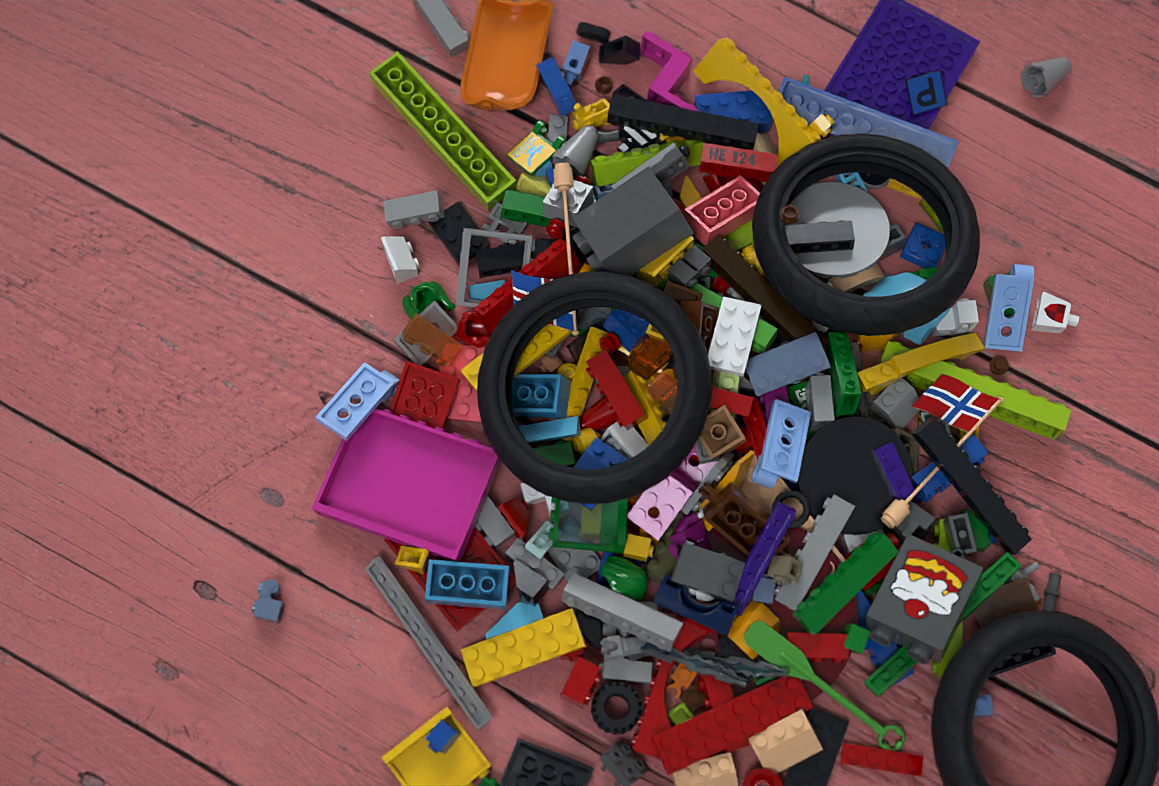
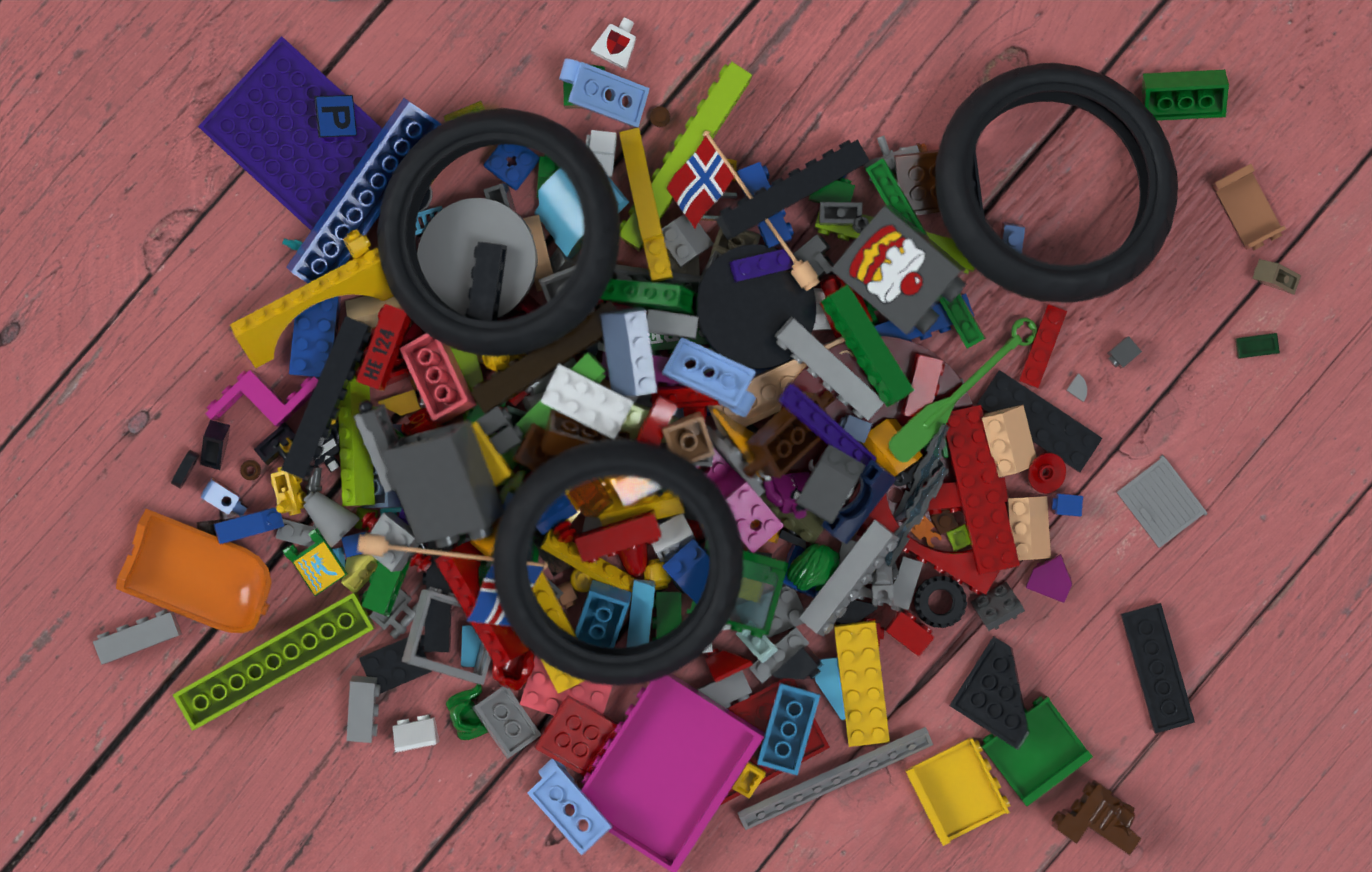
camera: 70 degrees left, 15 degrees up
clear orange brick [402,313,463,367] -> none
blue brick [425,719,461,754] -> none
yellow brick [623,534,654,562] -> none
dark tan brick [768,554,803,586] -> none
black tyre [772,491,811,528] -> none
reddish brown plate [780,205,799,224] -> none
green panel [843,624,871,654] -> none
dark grey pin [1042,573,1062,611] -> none

